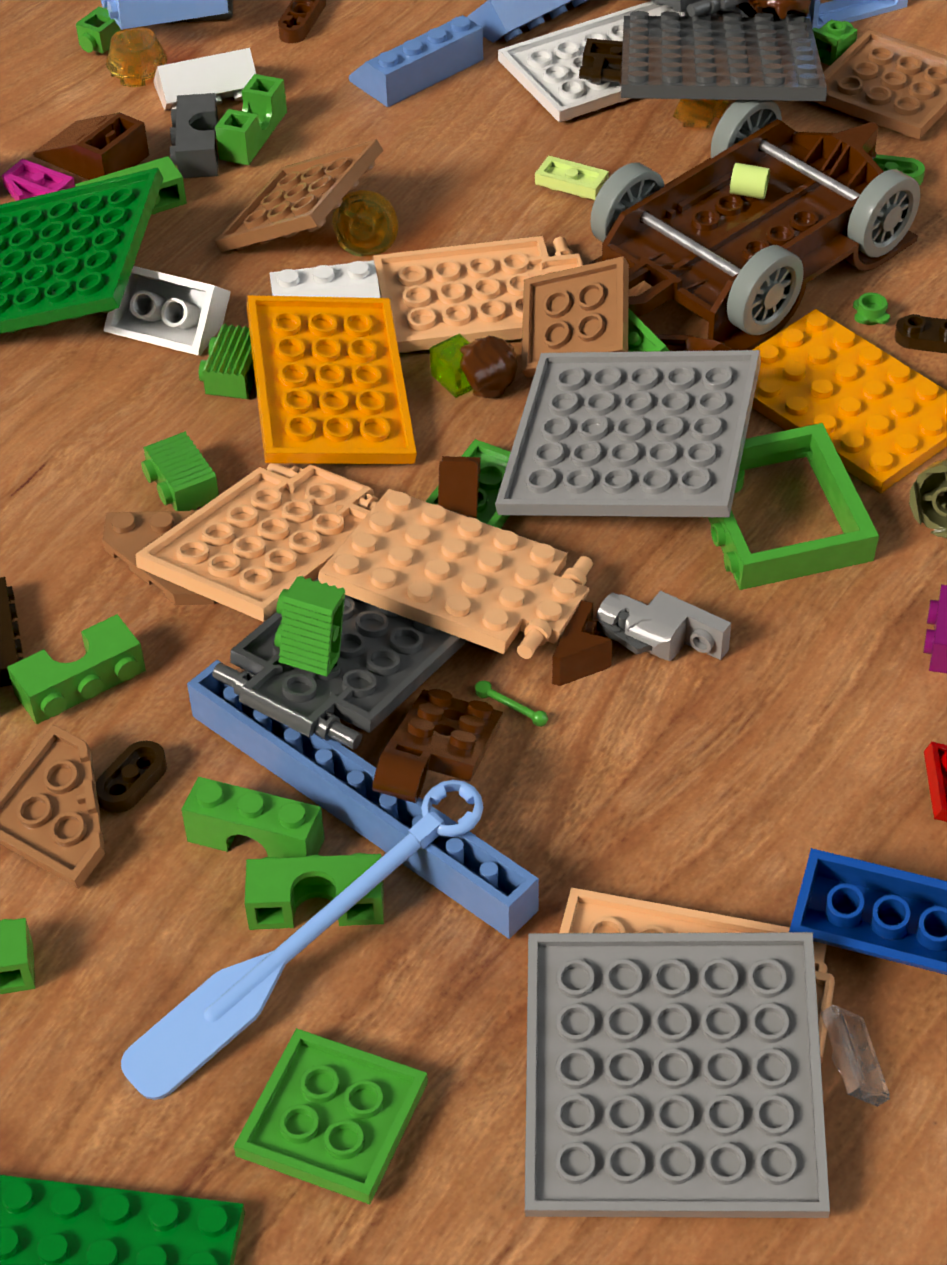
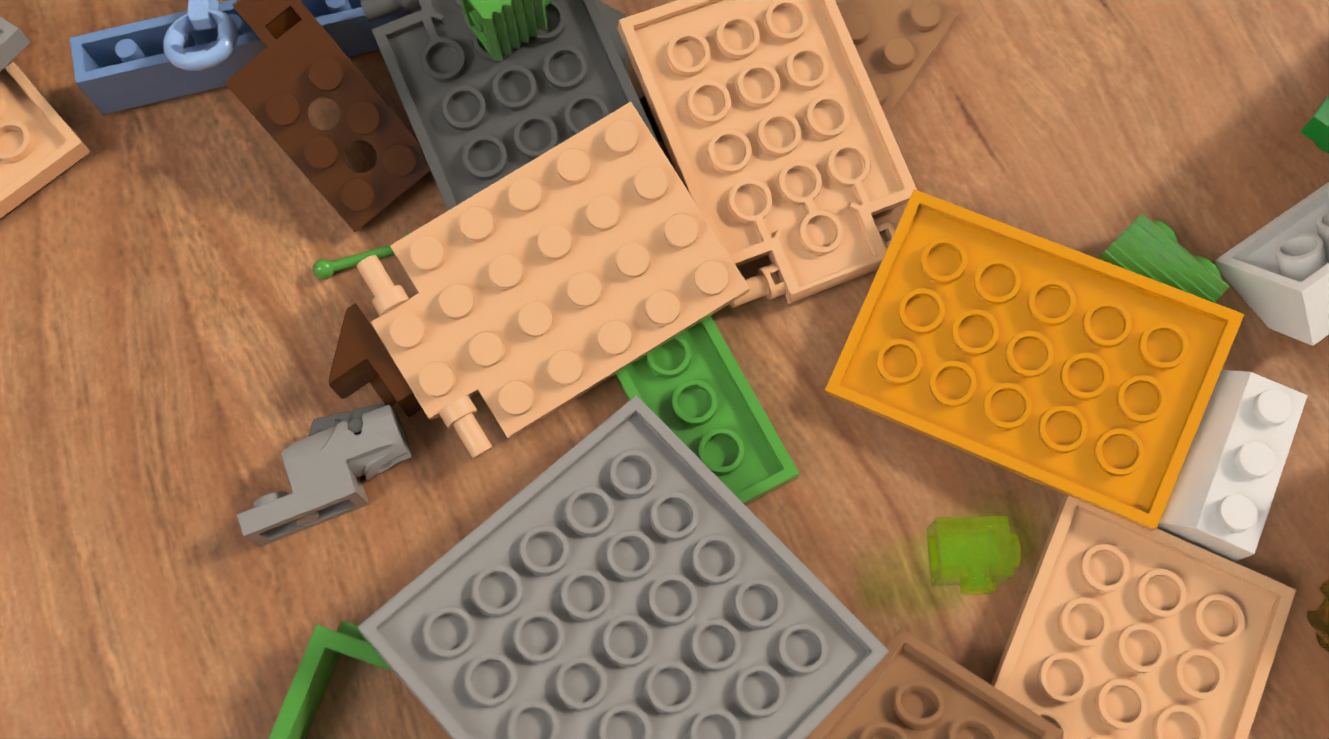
camera: 125 degrees right, 25 degrees up
bright green brick [141,431,219,511] -> none
reddish brown slope [438,456,481,519] -> none
reddish brown hair [460,336,518,398] -> none

